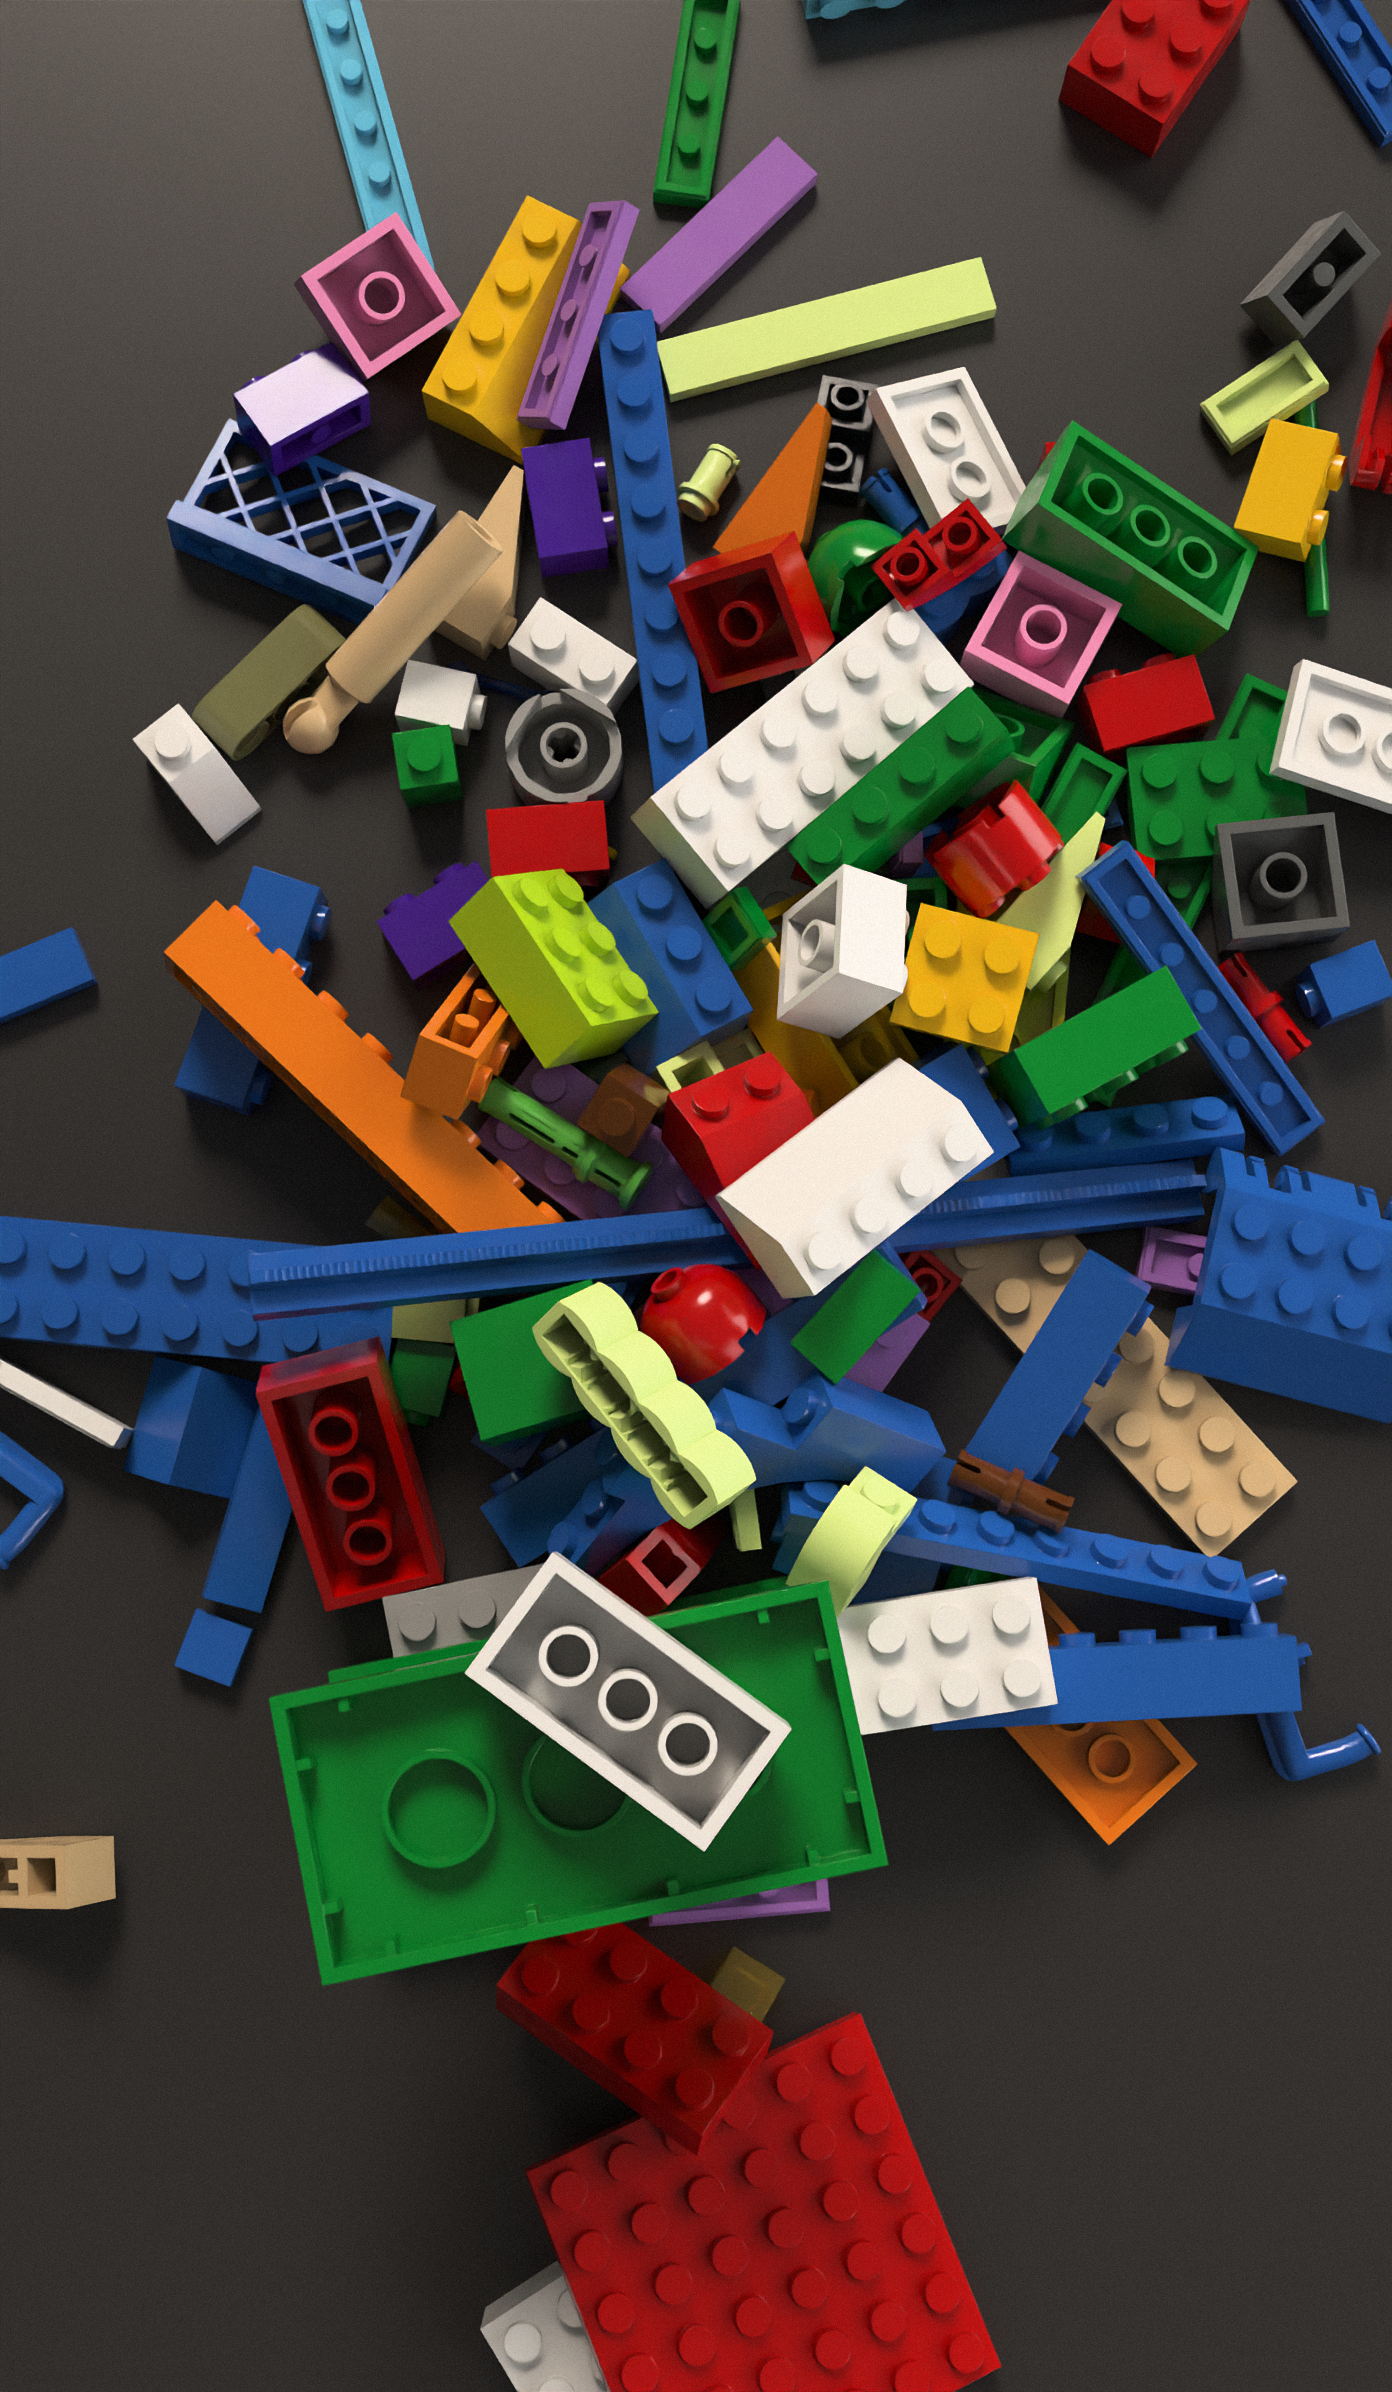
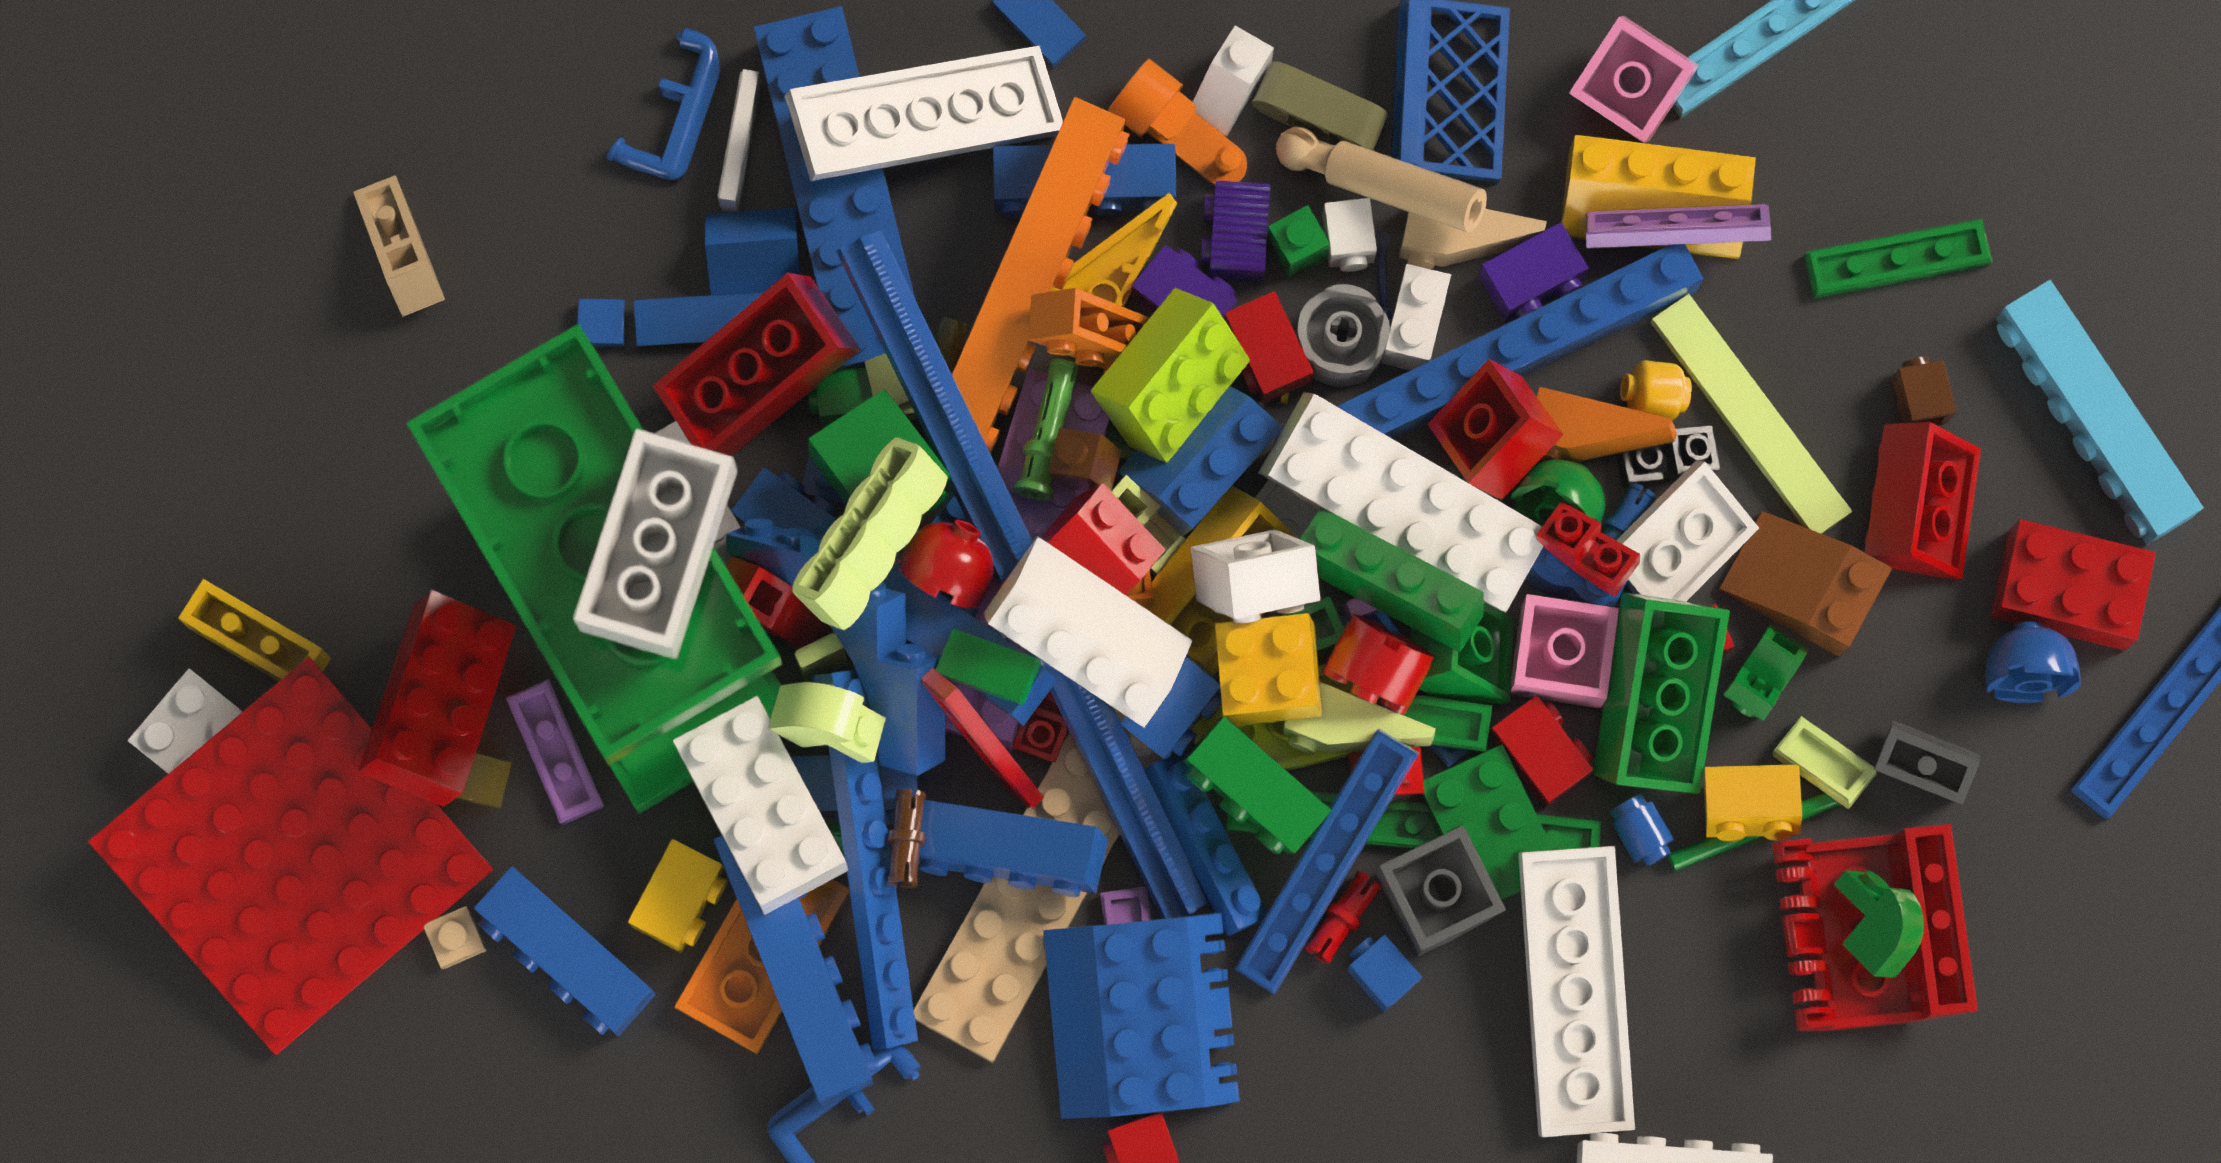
camera: 70 degrees right, 5 degrees down
brick [233,341,371,477] -> none
medium lavender tile [620,136,818,334] -> none
yellowish green pin [677,444,741,521] -> none
green tile [702,886,777,972] -> none
none -> yellow brick [178,579,331,682]
none -> tan plate [424,906,486,970]
none -> blue brick [474,866,656,1037]
none -> yellow brick [628,839,728,953]
none -> white plate [785,46,1063,181]
none -> red tile [921,668,1044,809]
none -> yellow wing [1053,193,1177,307]
none -> orange piece [1108,58,1247,186]
none -> dark purple brick [1201,181,1270,282]
none -> blue brick [1610,794,1674,866]
none -> yellow head [1620,360,1692,421]
none -> dark orange slope [1718,511,1892,657]
none -> green brick [1723,624,1809,721]
none -> red slope [1865,422,1981,580]
none -> reddish brown brick [1891,357,1957,425]
none -> blue cylinder [1985,621,2081,703]

